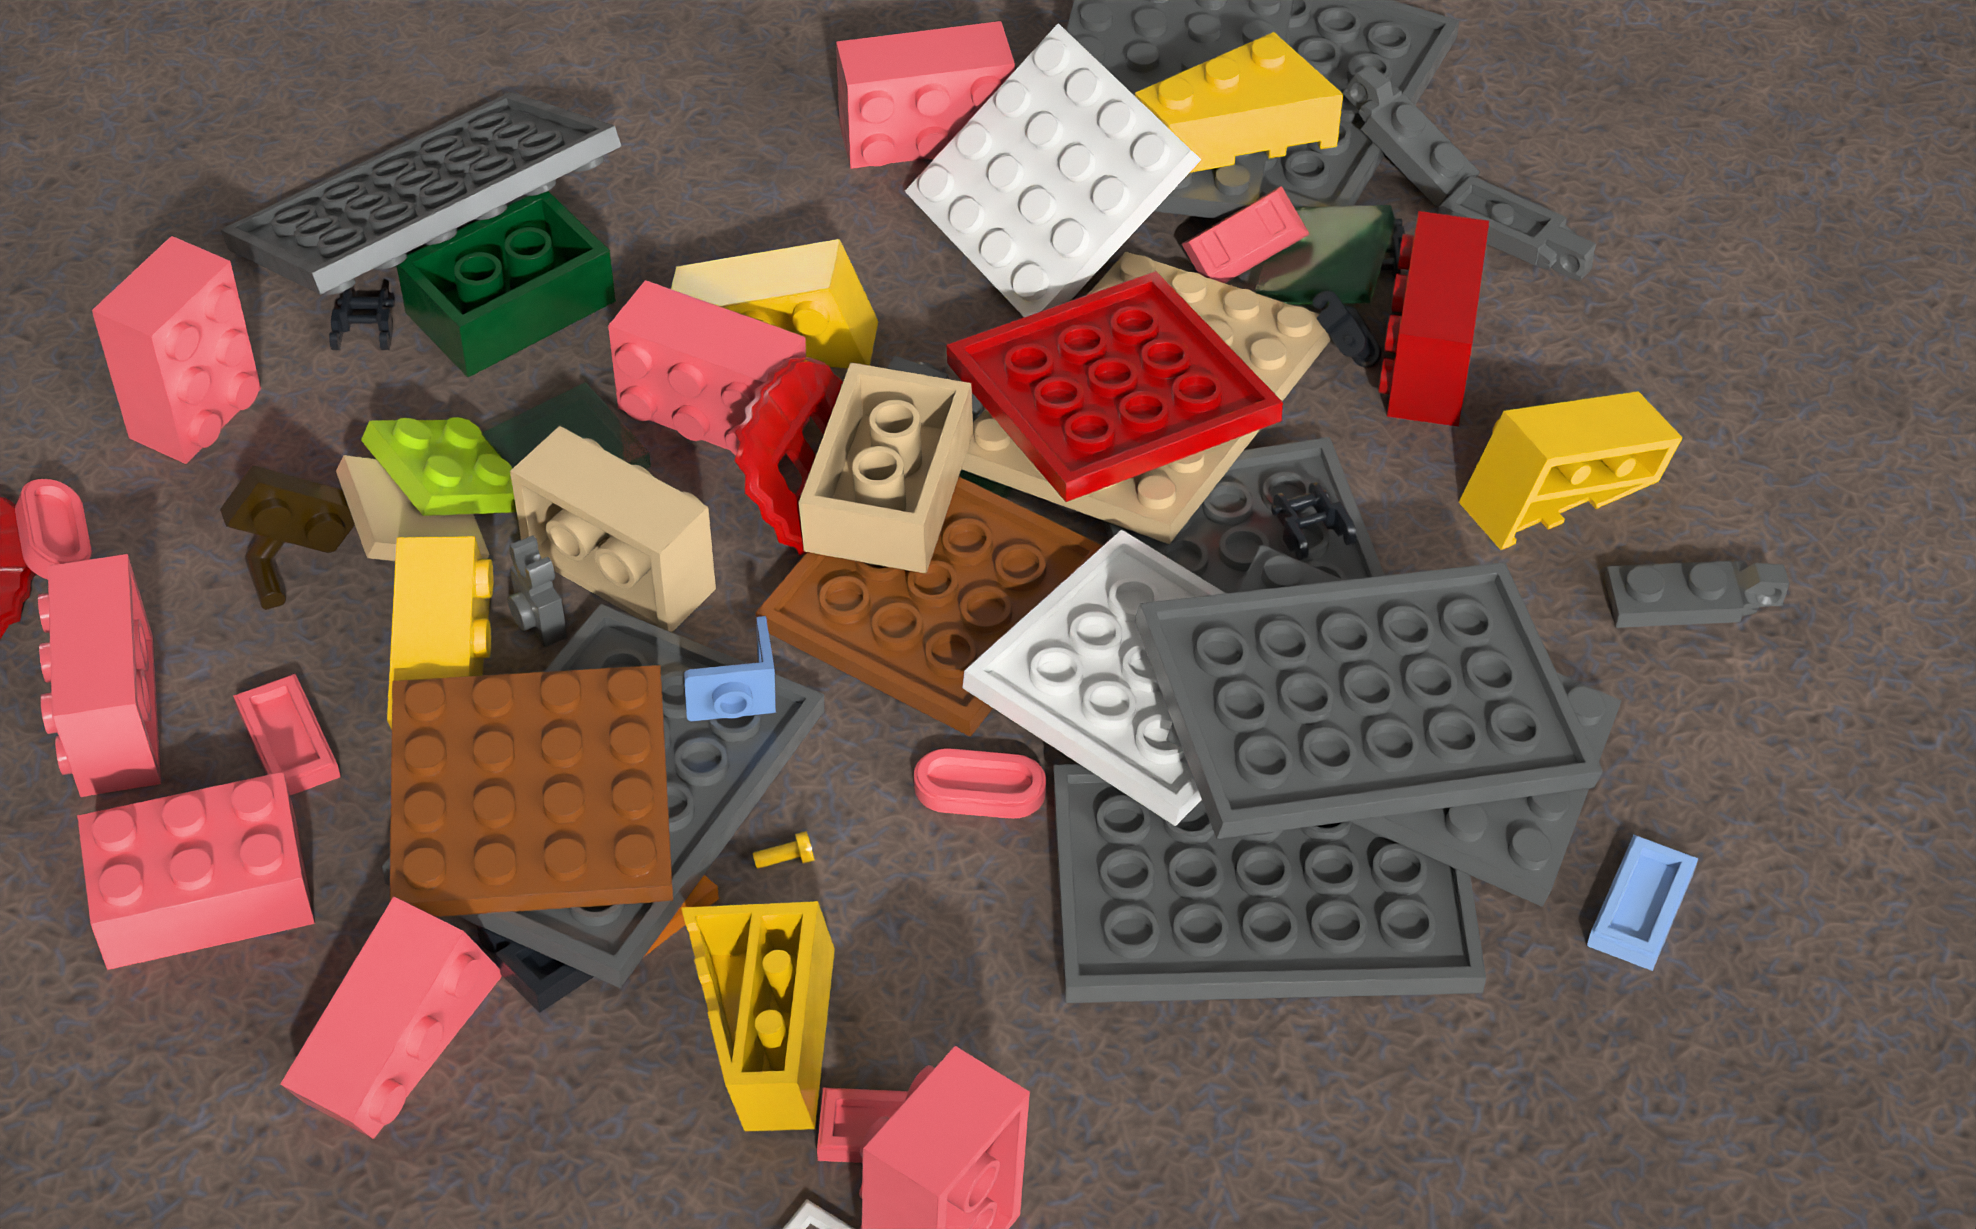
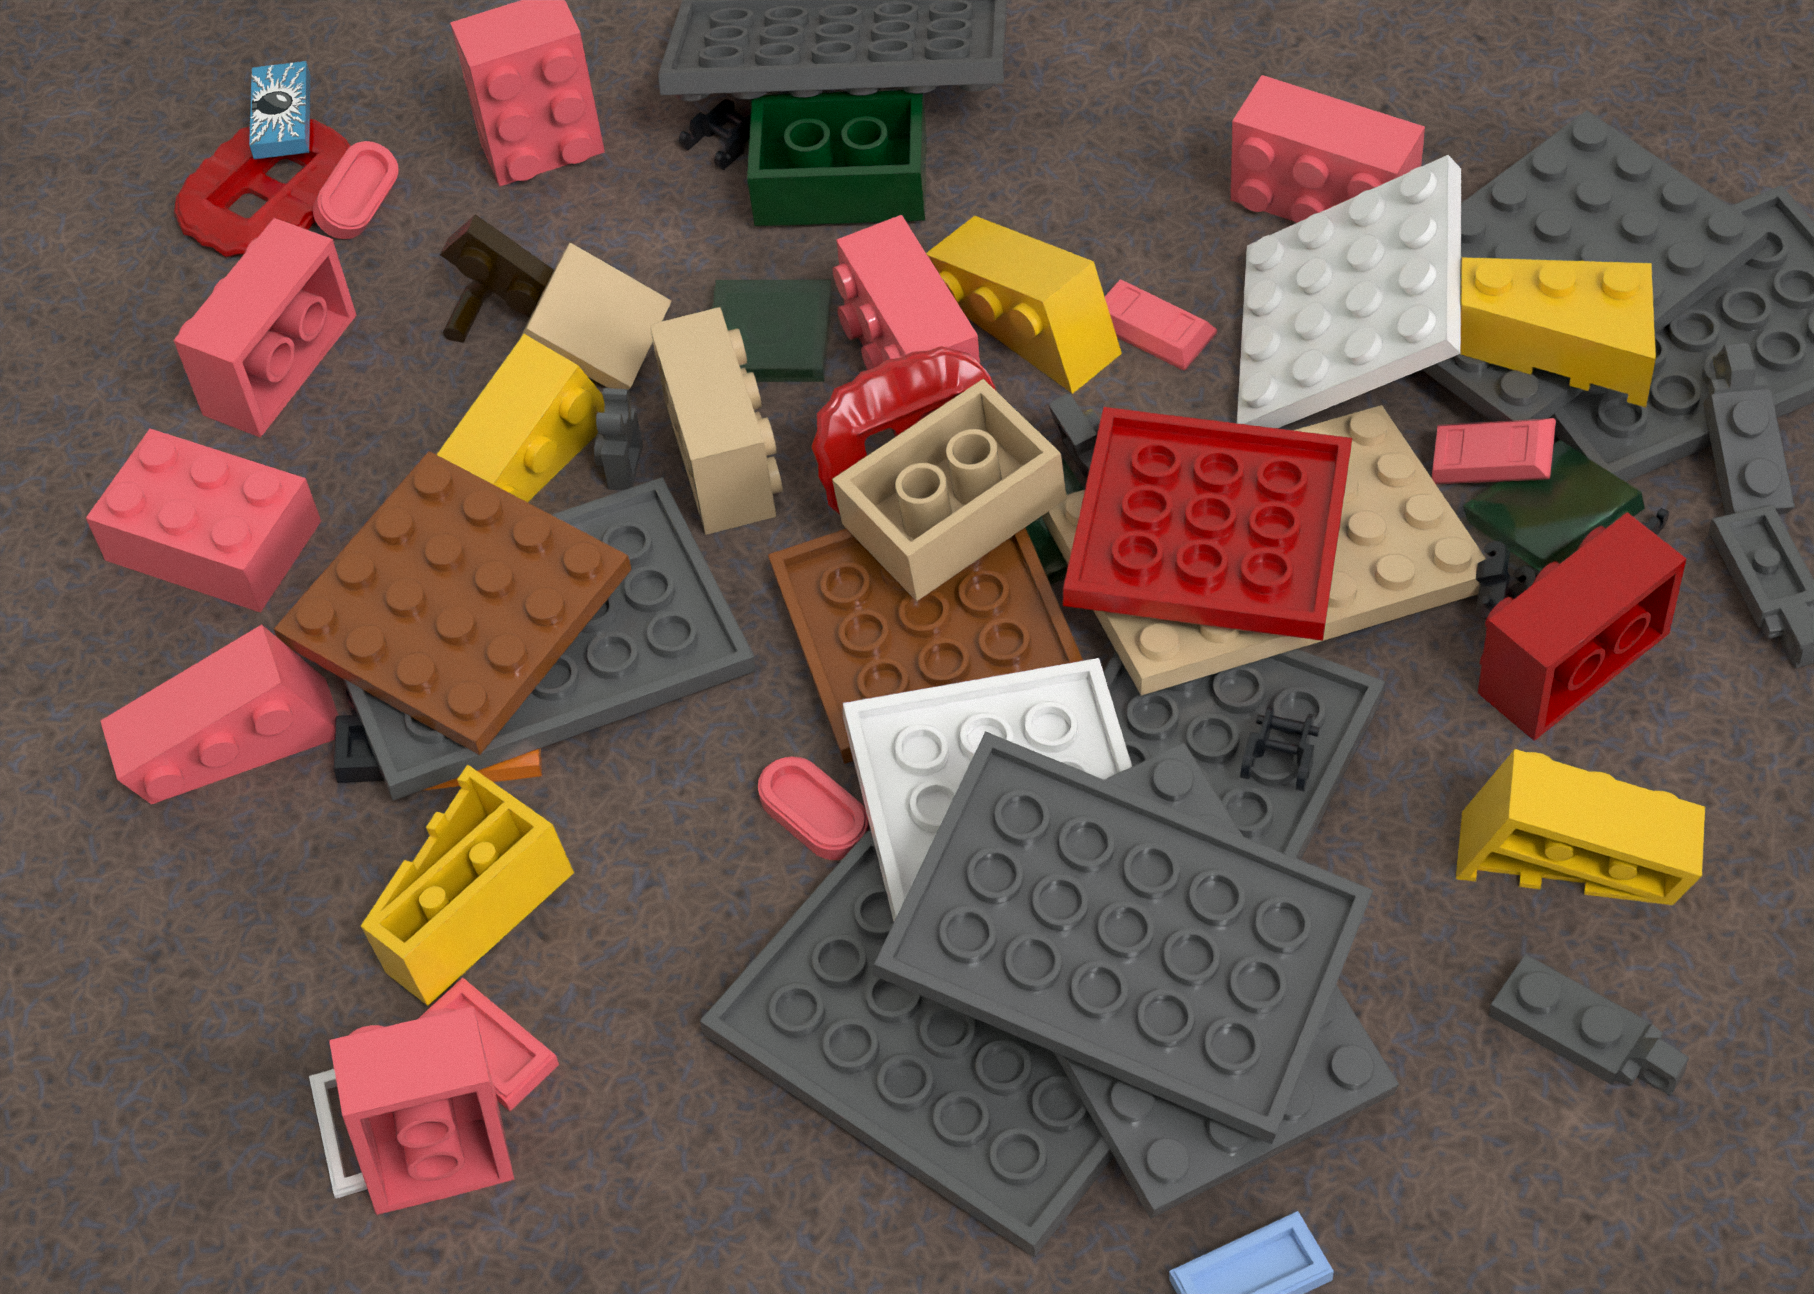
camera: 45 degrees right, 5 degrees up
coral tile [233,674,341,796] -> none
lime plate [361,417,517,516] -> none
medium blue bracket [684,616,776,721] -> none
yellow piece [753,831,815,869] -> none
none -> coral tile [1105,279,1217,371]

